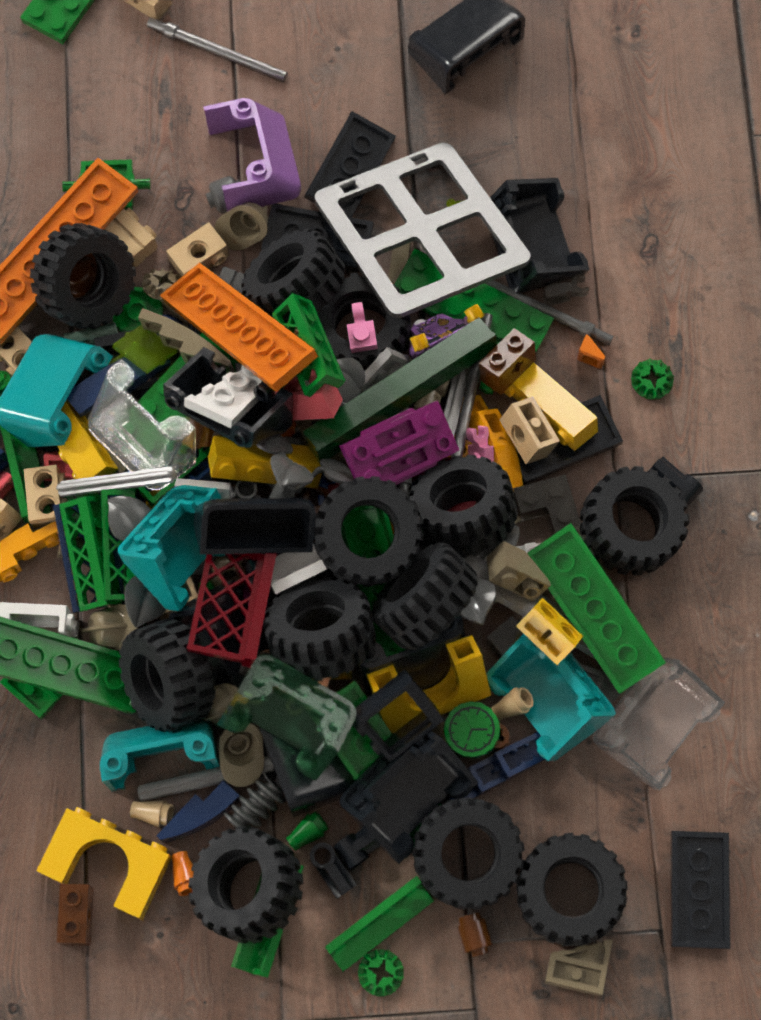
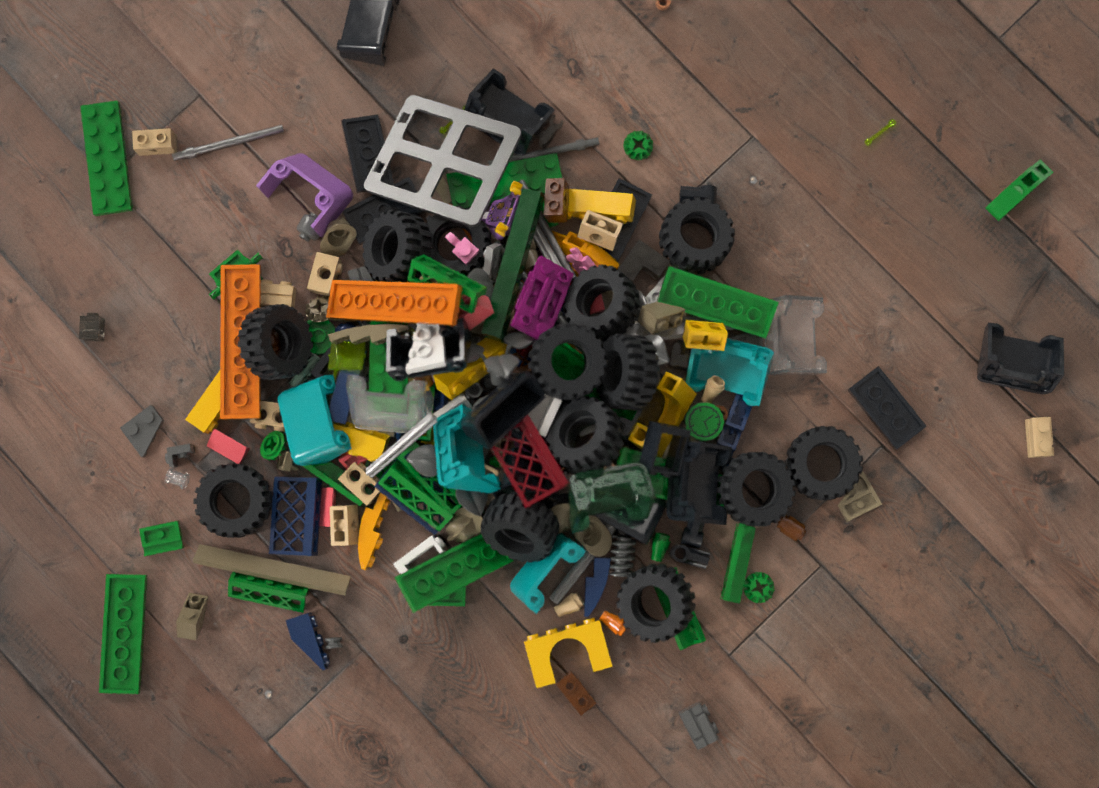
camera: 45 degrees left, 10 degrees up
orange slope [577,334,605,369] -> none

